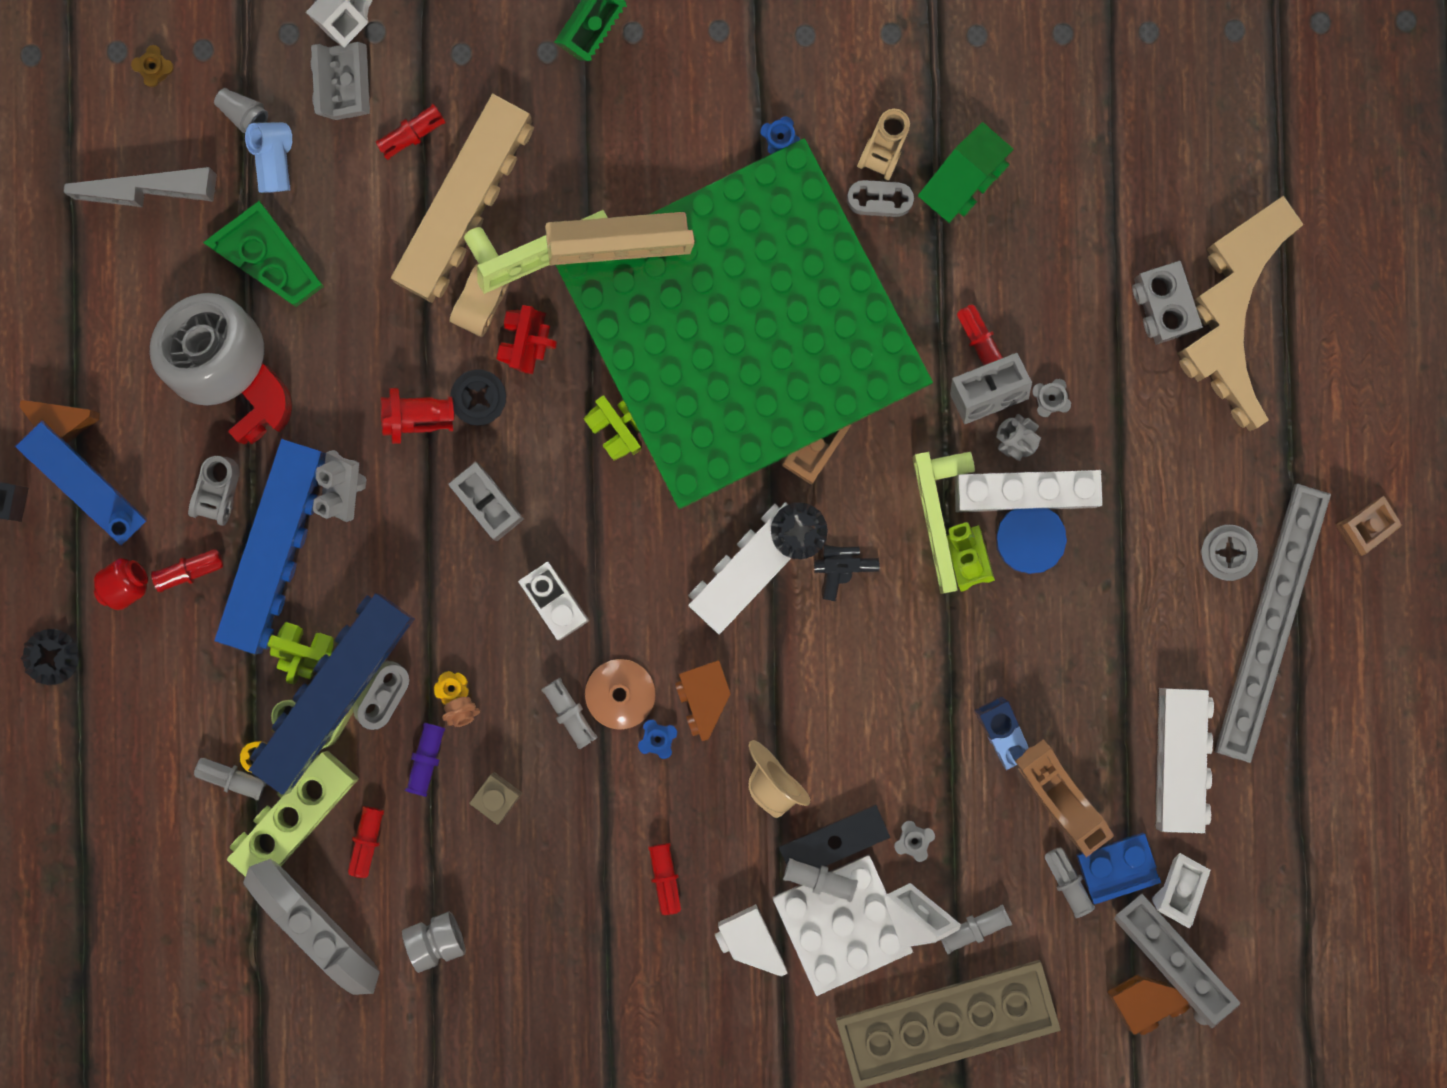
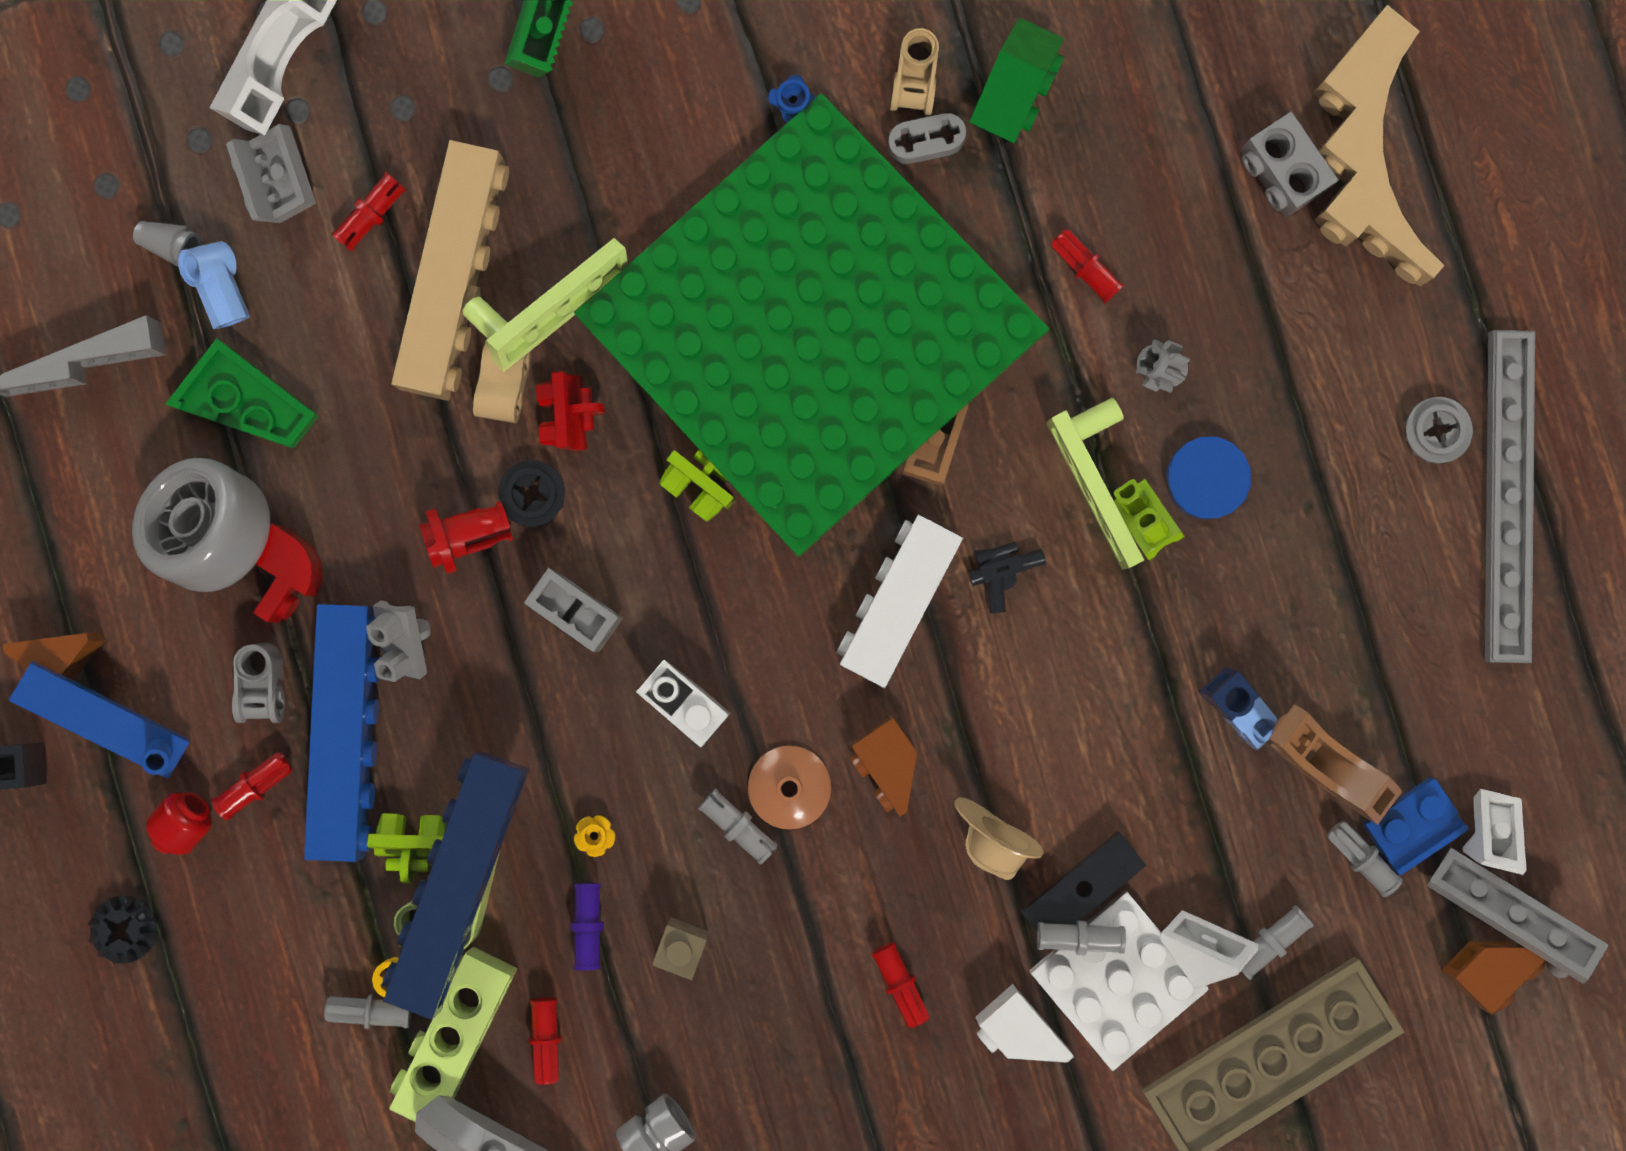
camera: 15 degrees left, 0 degrees up
pearl gold plate [131,45,174,87] -> none
light grey plate [353,661,409,730] -> none
nougat plate [442,697,480,727] -> none
tan panel [545,212,694,265] -> none
blue plate [638,720,677,759] -> none
black gear [771,503,828,560] -> none
light grey plate [894,821,935,862] -> none
light grey brick [950,353,1032,425] -> none
white arch [954,470,1102,512] -> none
light grey plate [1032,379,1071,417] -> none
white brick [1156,688,1214,833] -> none
medium nougat slope [1336,496,1402,556] -> none

